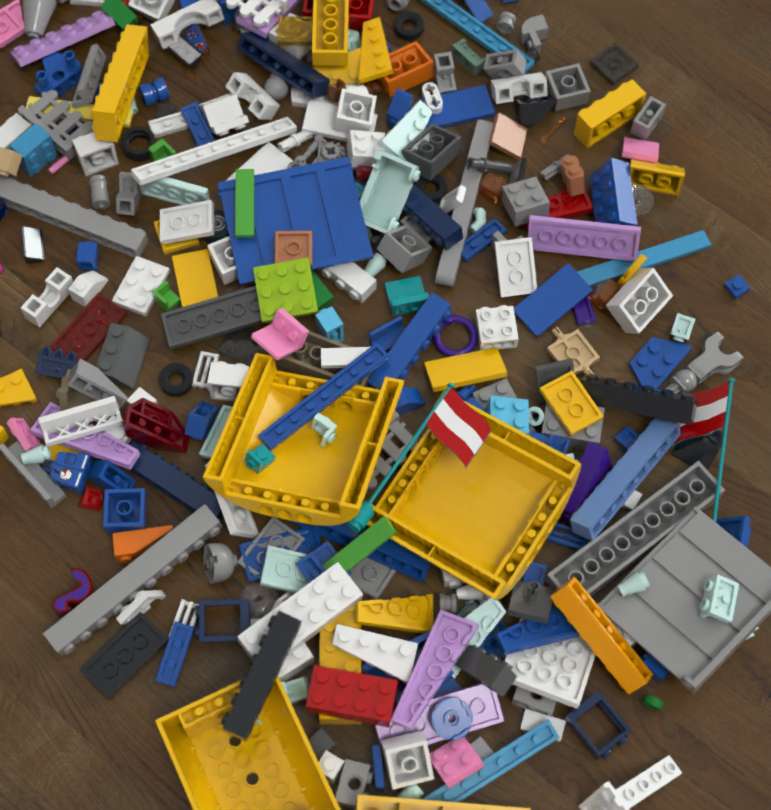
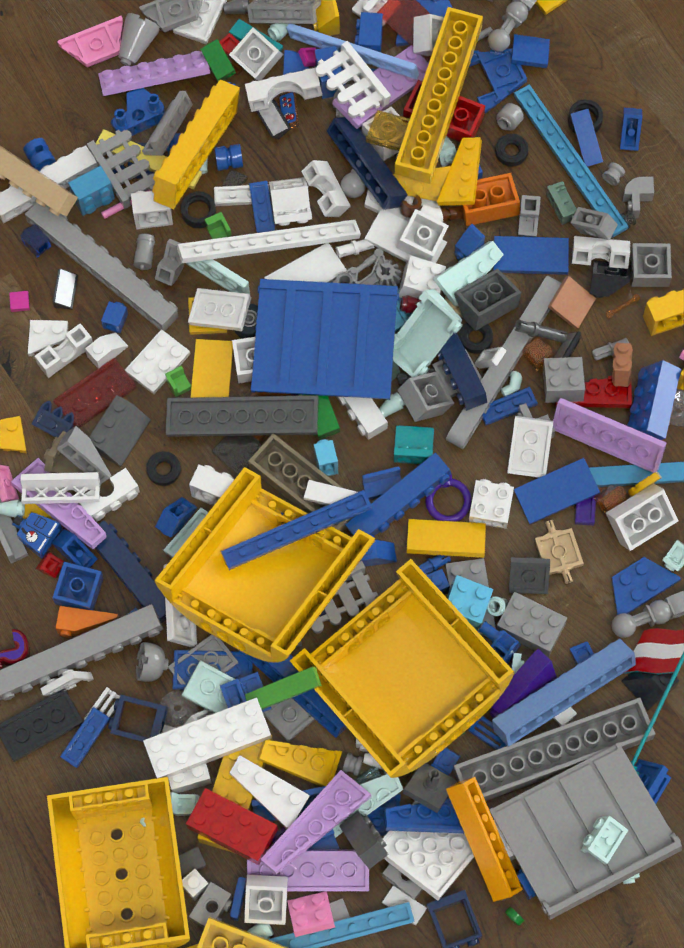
camera: 20 degrees right, 5 degrees up
dark red wedge [123,398,189,453] -> none
white tile [192,351,220,390] -> none
black brick [221,610,302,742] -> none
bright green tile [235,169,255,238] -> none
teal bracket [244,444,276,474] -> none
bright pink bracket [251,308,309,360] -> none
lime plate [253,257,319,323] -> none
nougat tile [275,231,313,267] -> none
light aqua bracket [311,413,337,448] -> none
flag [346,383,492,532] -> none
white beam [422,82,443,114] -> none
plate [431,697,473,740] -> none
yellow tile [539,371,604,437] -> none
black brick [580,374,698,425] -> none
light aqua cone [618,571,650,597] -> none
none -> white wing [28,320,68,356]

